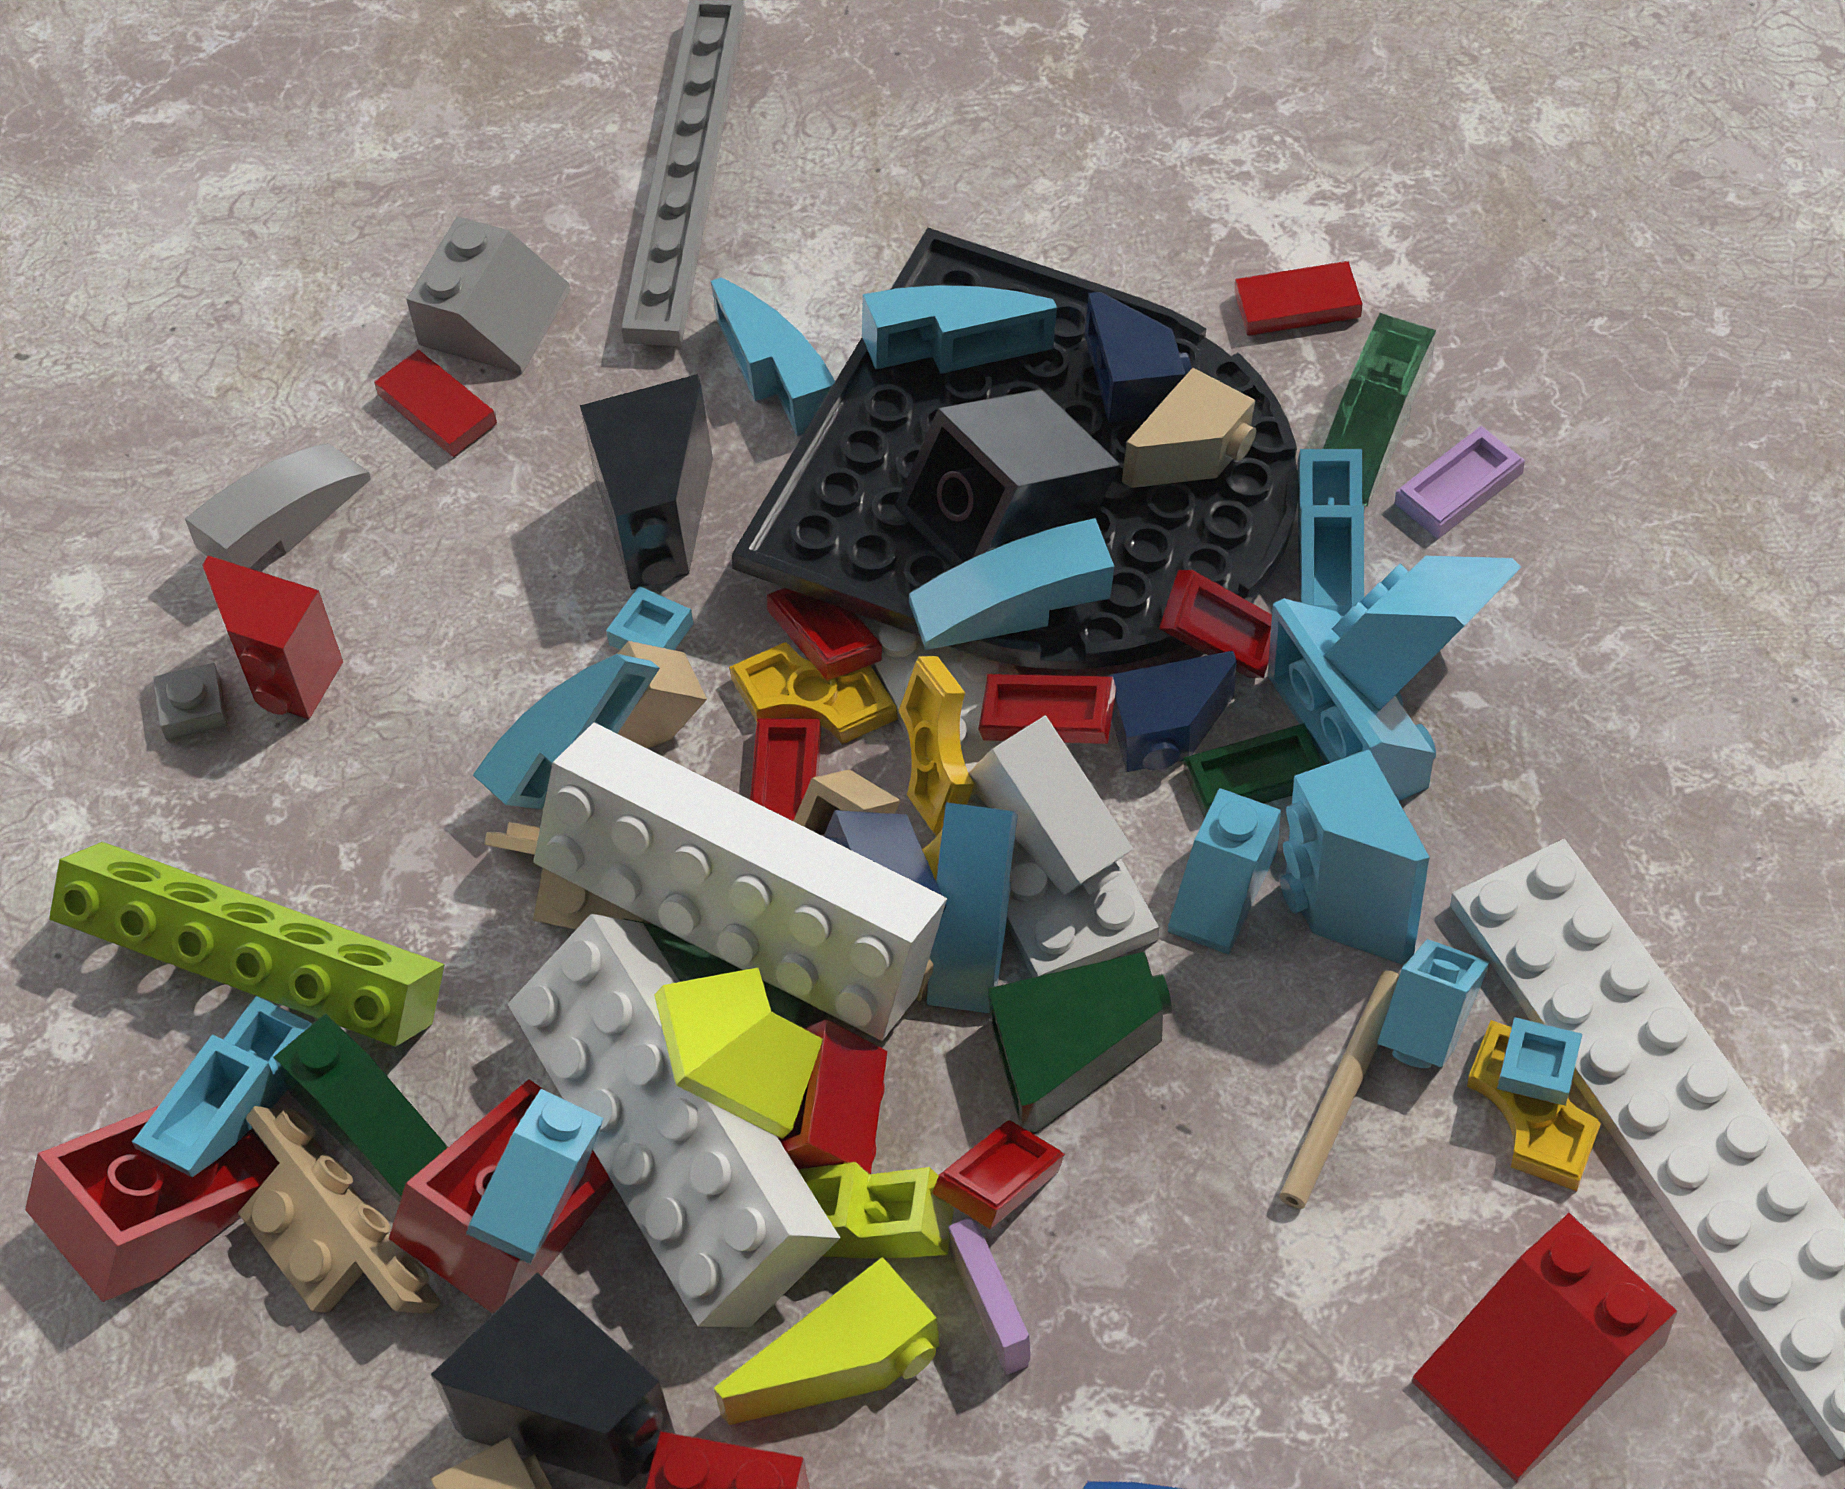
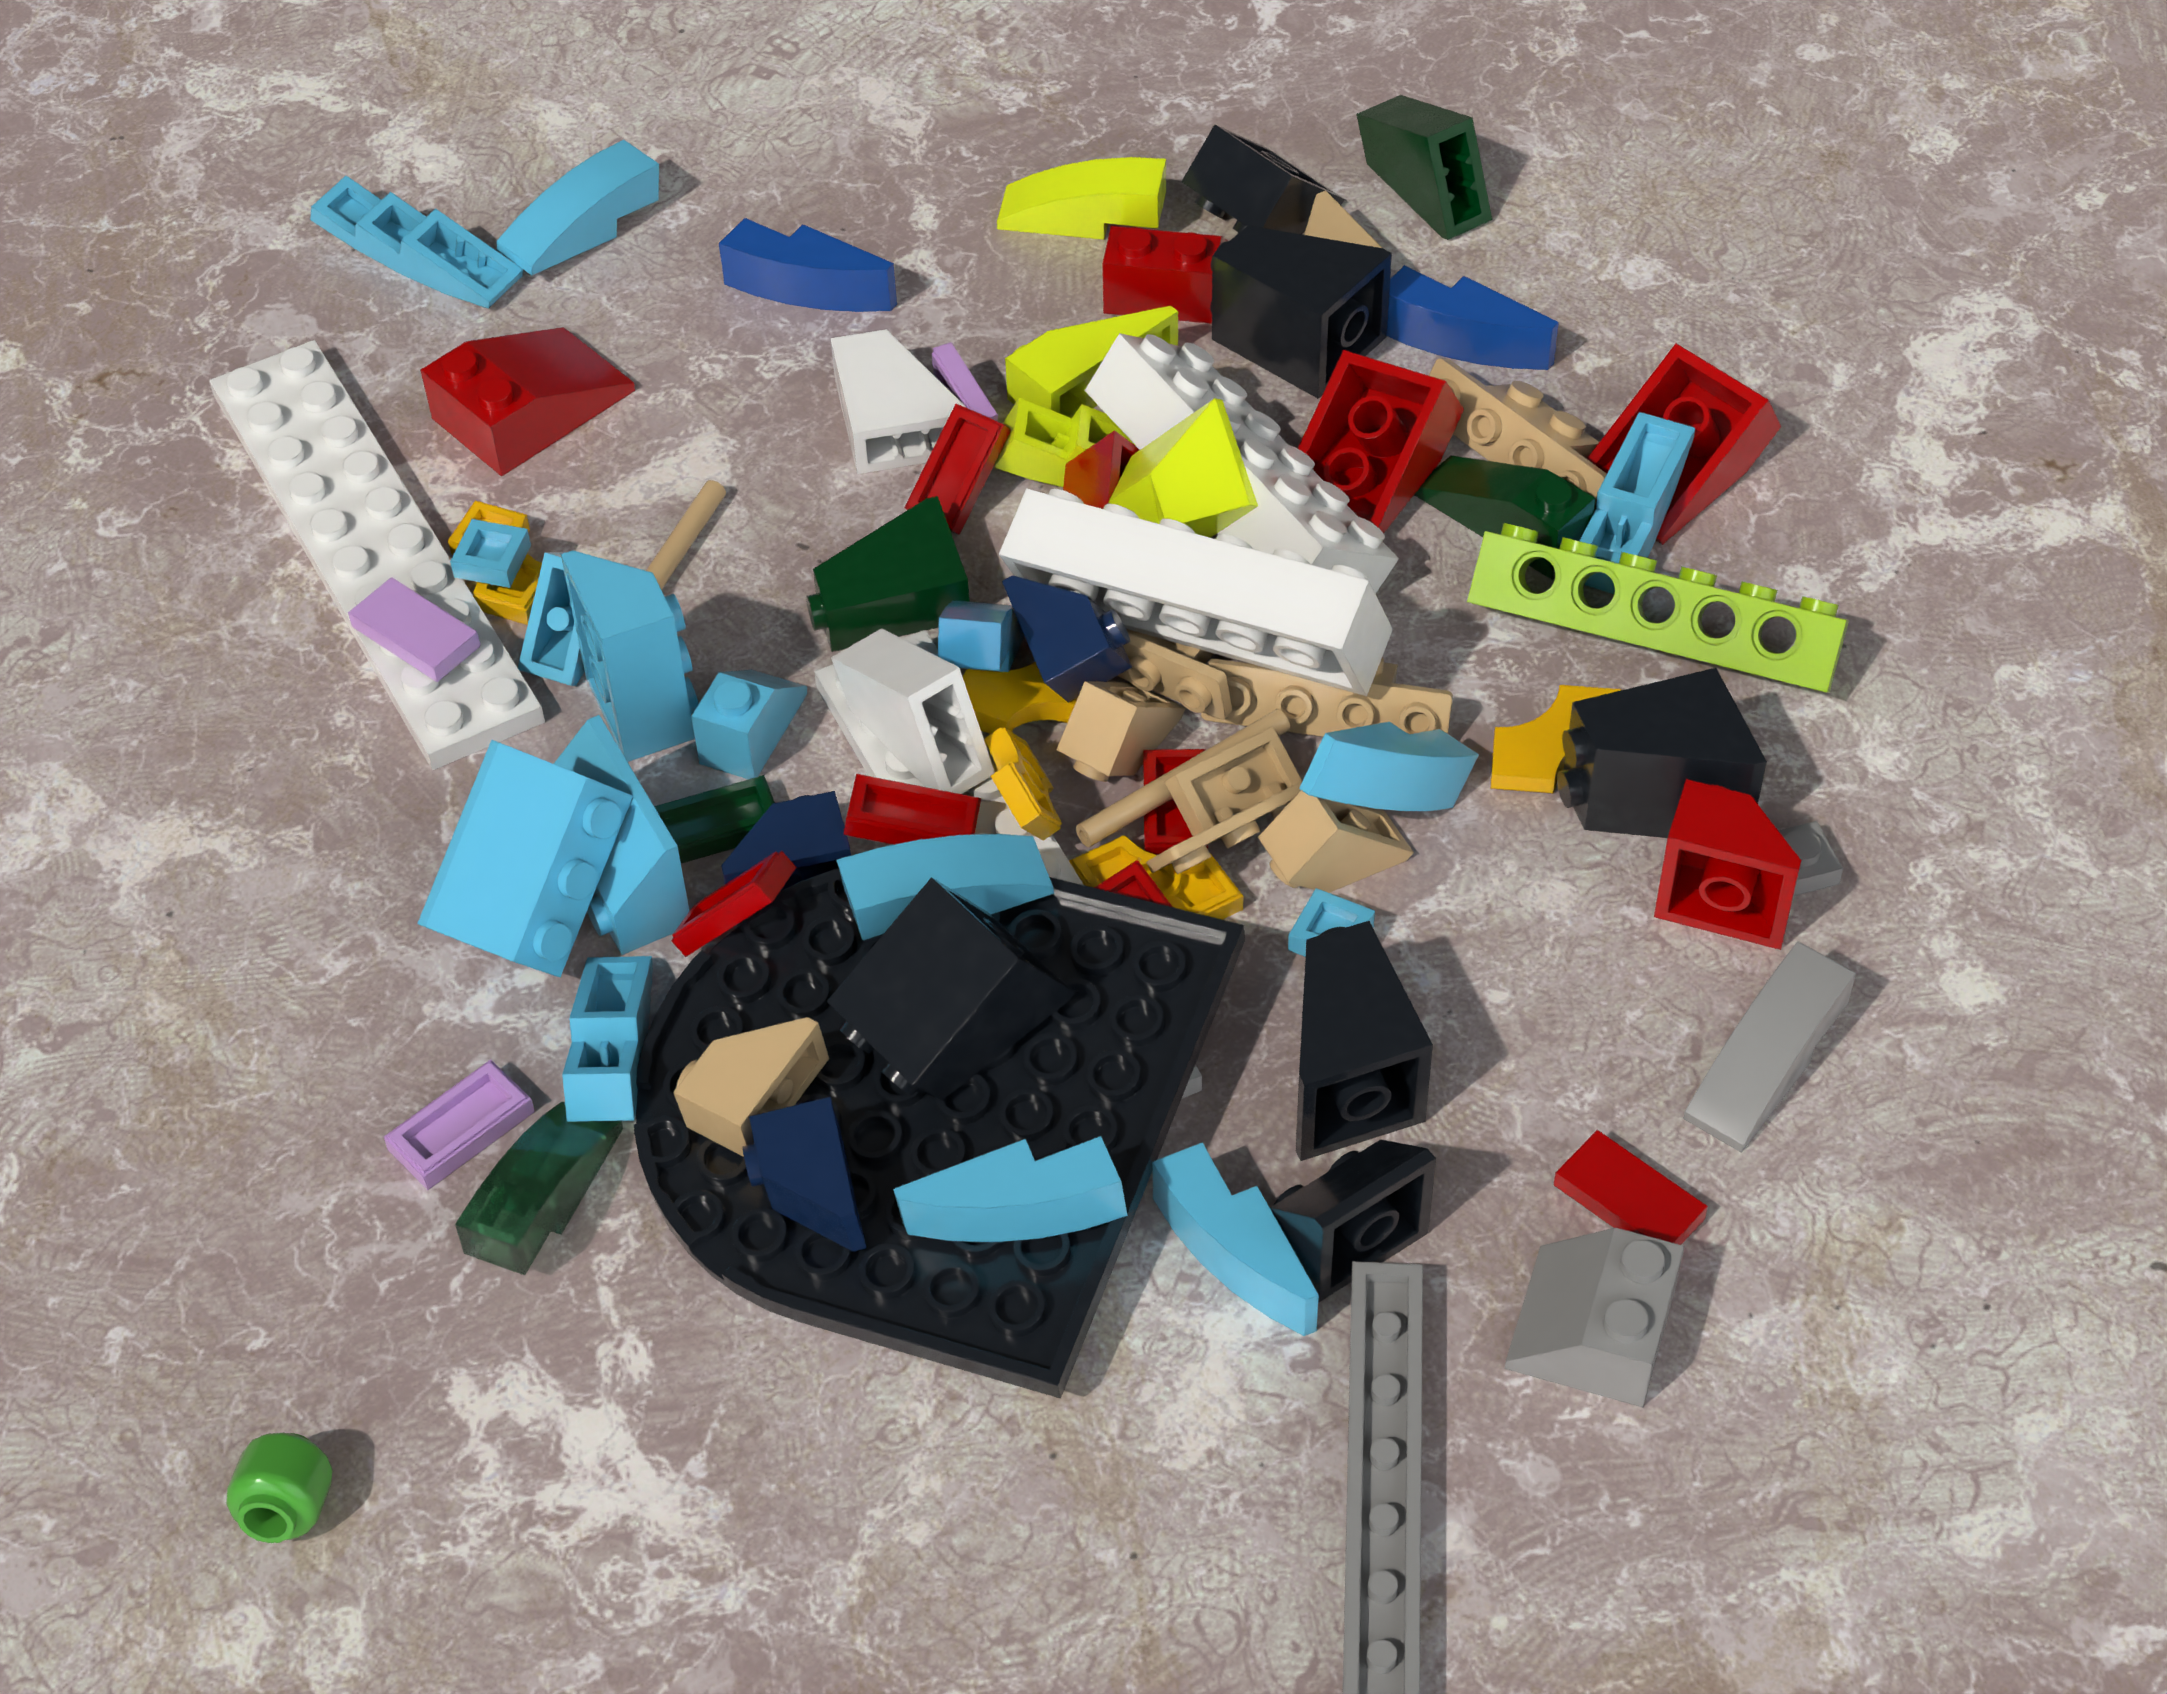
camera: 175 degrees right, 5 degrees down
medium azure slope [466,1089,604,1264] -> none
red tile [1234,261,1363,336] -> none
none -> bright green head [226,1432,333,1543]
none -> lavender tile [348,577,481,682]
none -> white slope [830,329,966,474]
none -> tan piece [1076,709,1290,847]
none -> tan bracket [1146,726,1302,874]
none -> black slope [1270,1139,1436,1303]
none -> blue slope [1387,265,1559,370]
none -> yellow tile [1490,685,1621,793]
none -> black slope [1557,668,1767,838]

